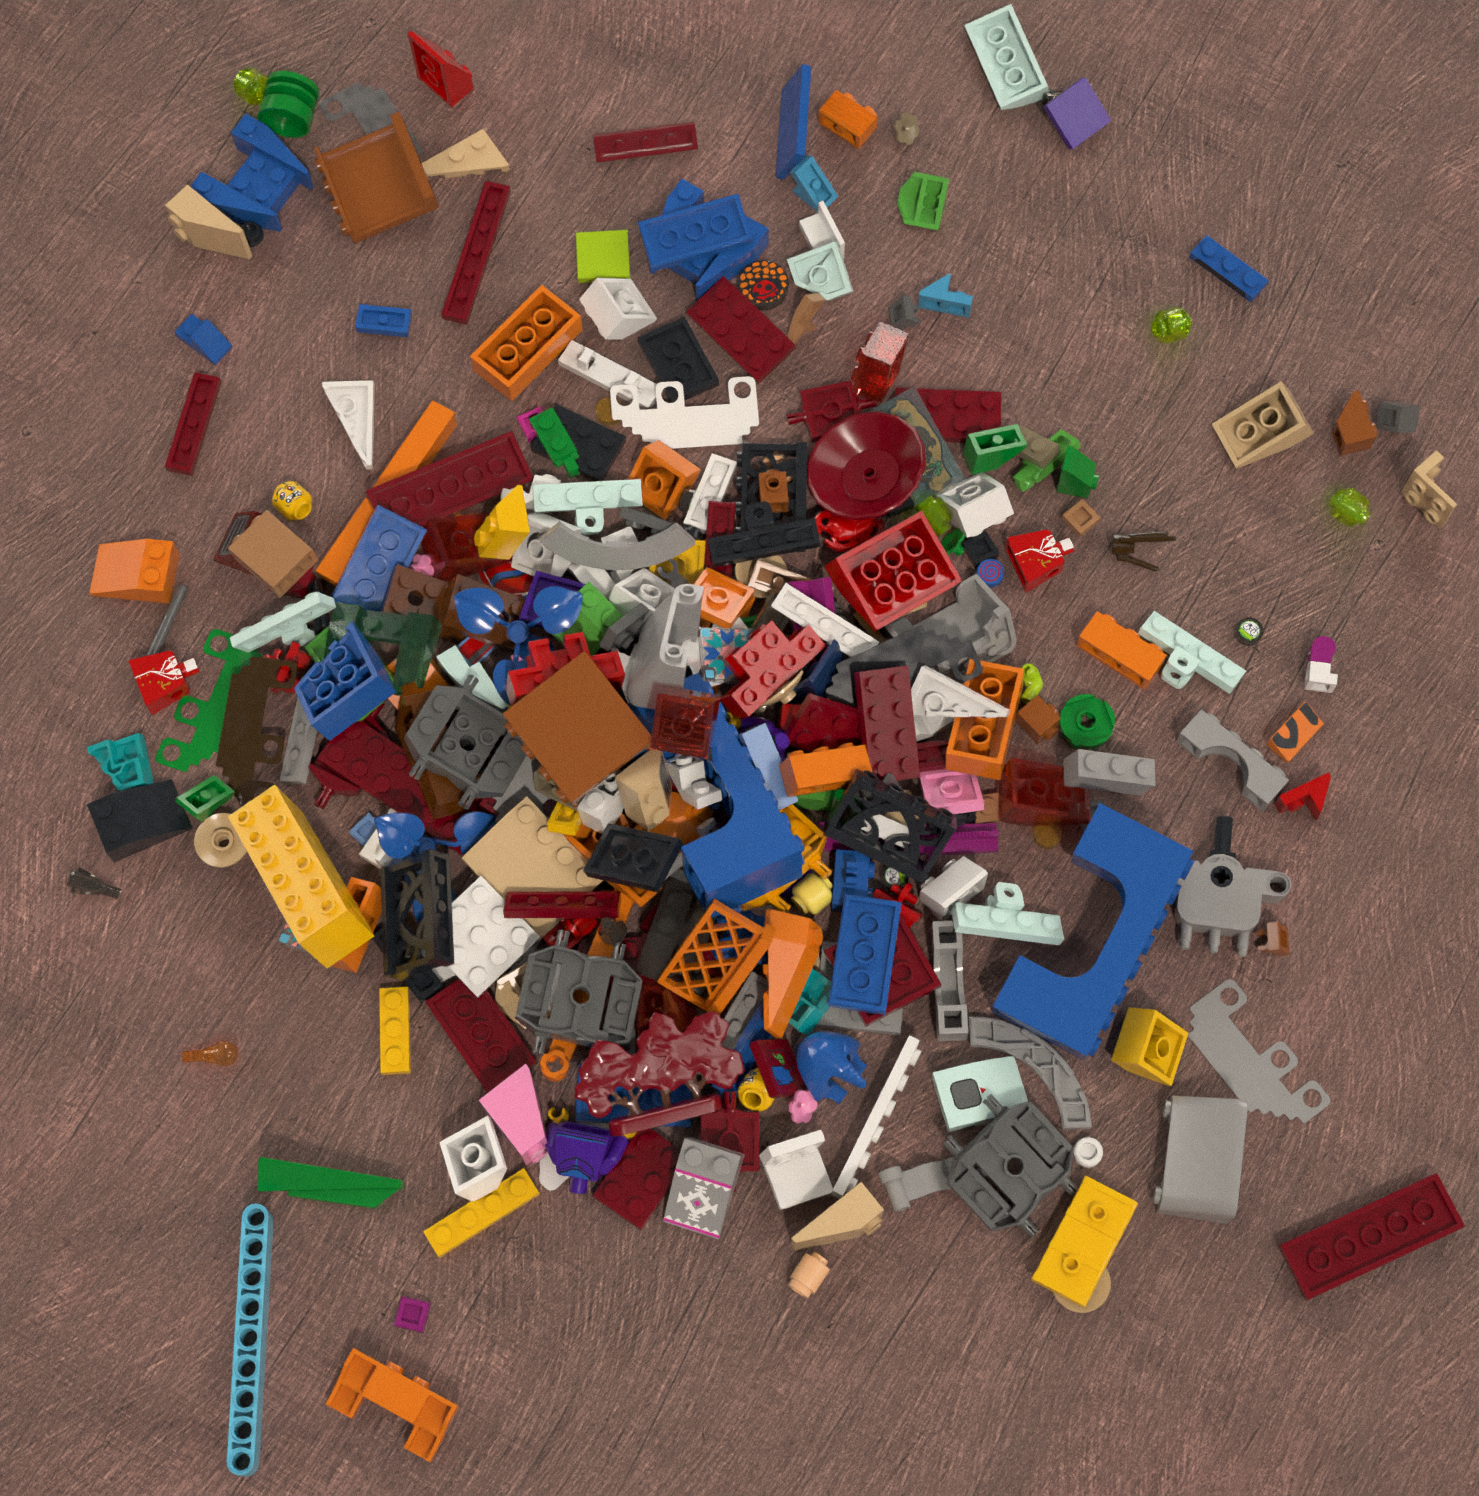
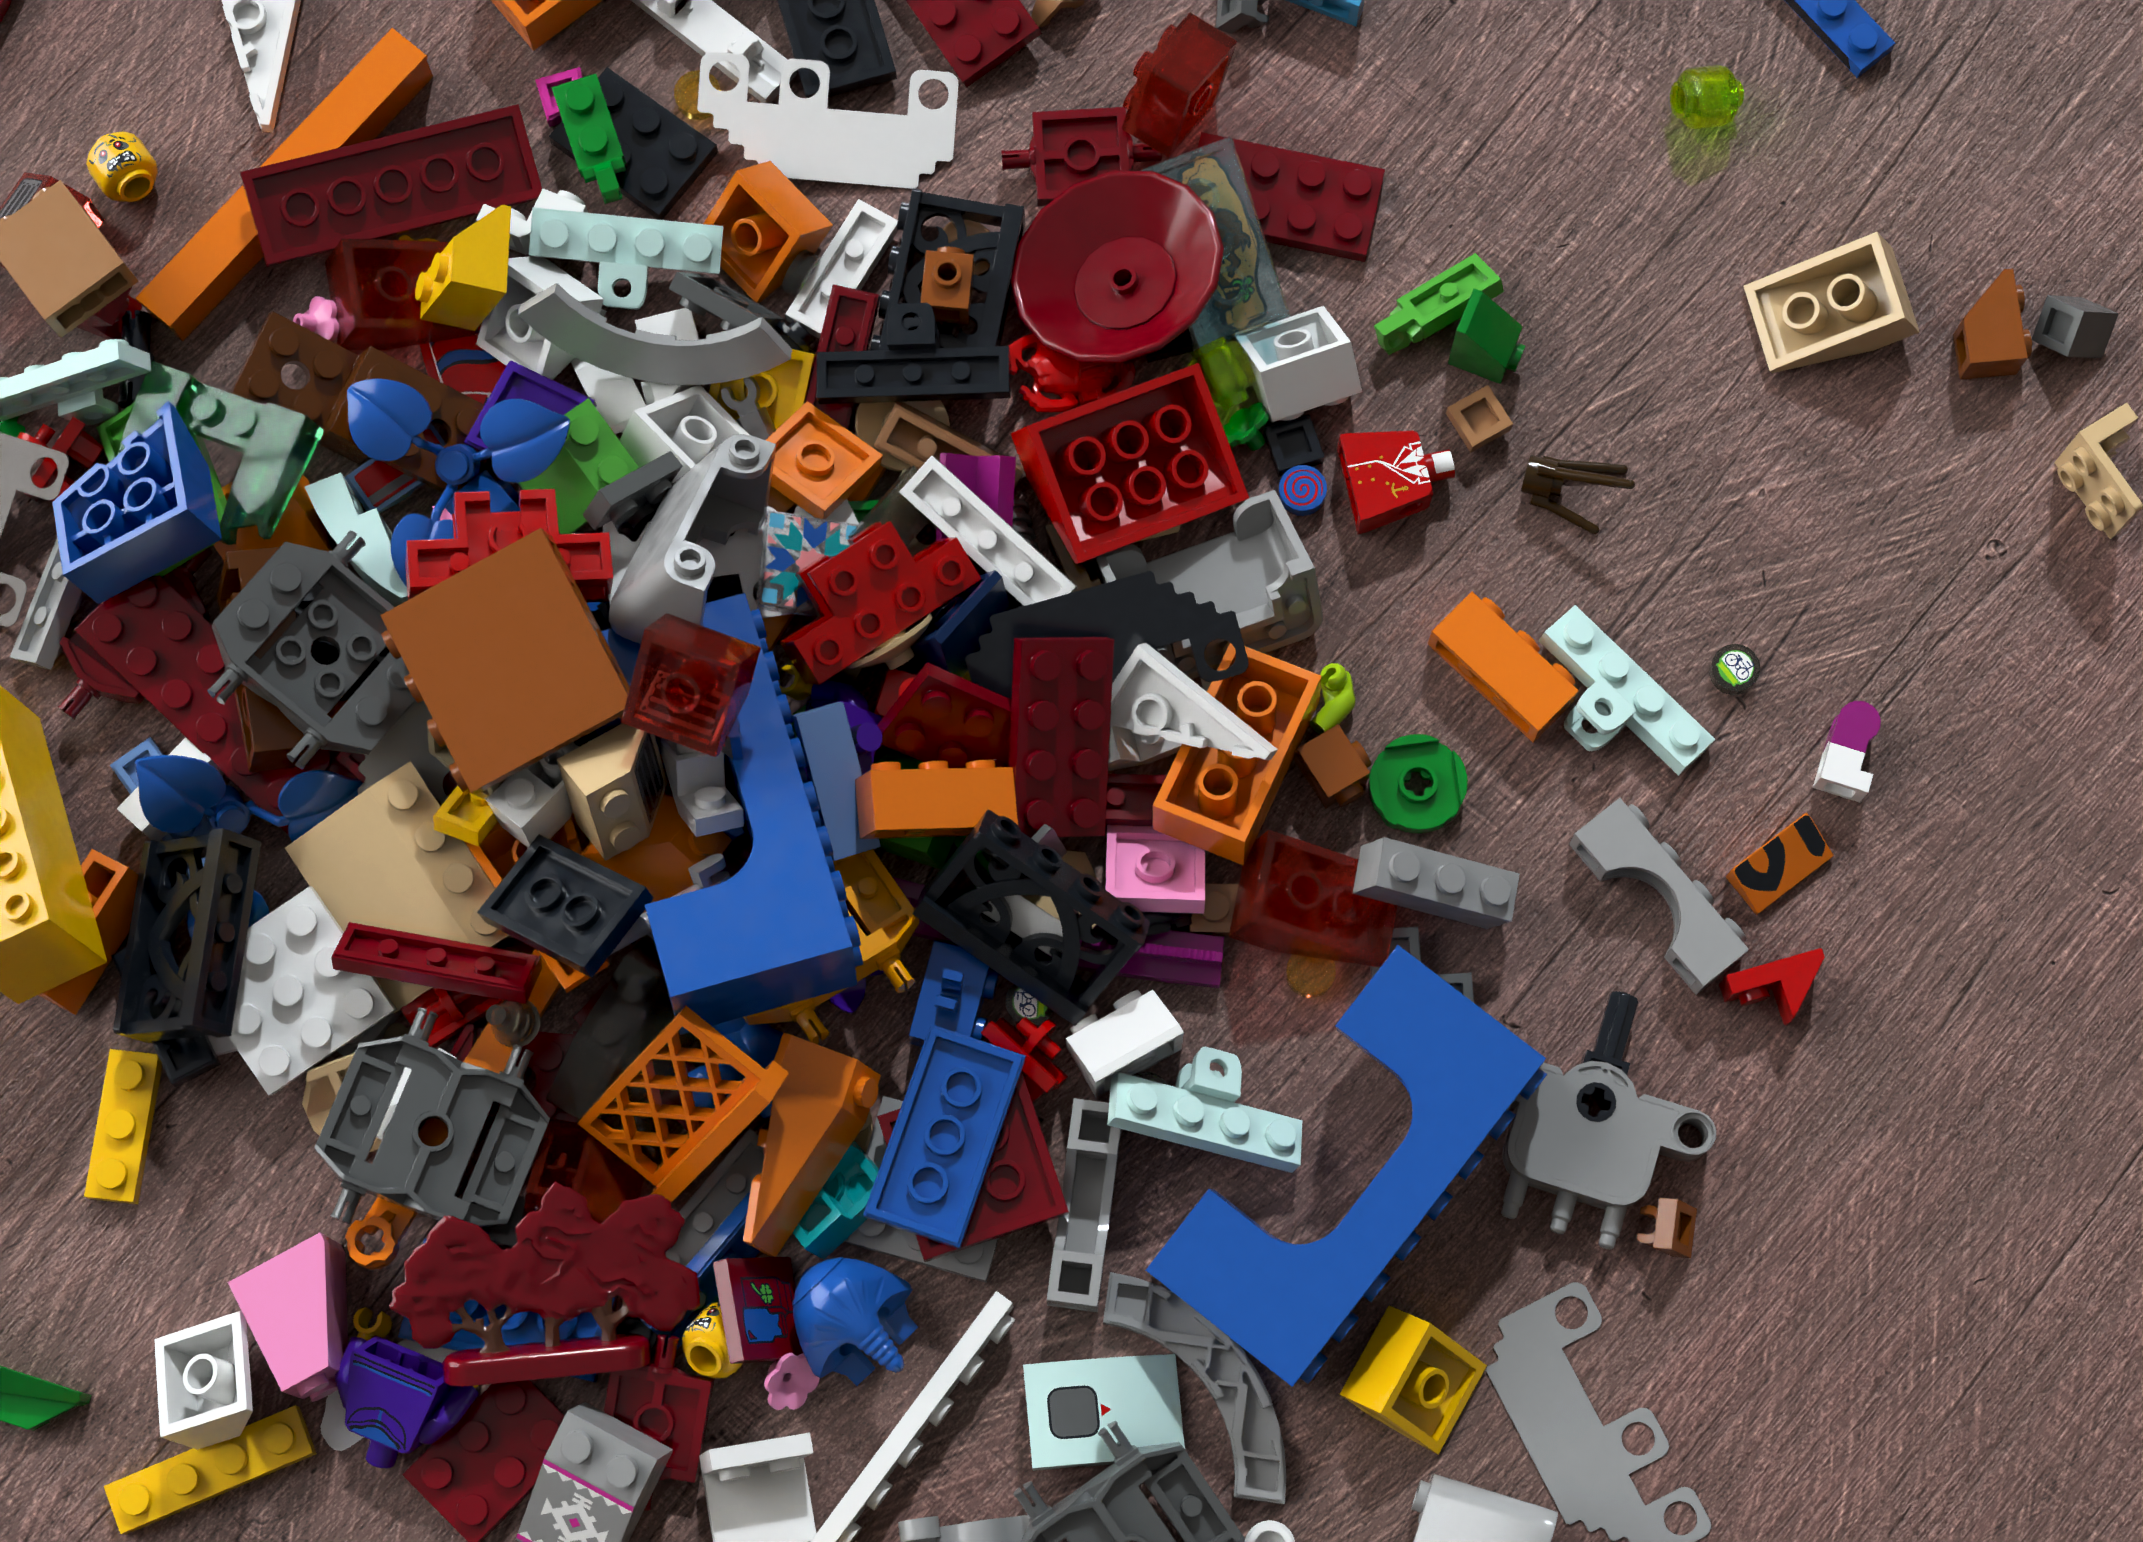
camera: 10 degrees right, 5 degrees up
blue tile [331,504,427,627] -> none
dark red plate [425,979,537,1093] -> none
light yellow head [791,873,833,915] -> none
green slope [963,424,1027,475] -> none
dark tan plate [1017,425,1061,469] -> none
clear neon green head [1329,487,1371,527] -> none

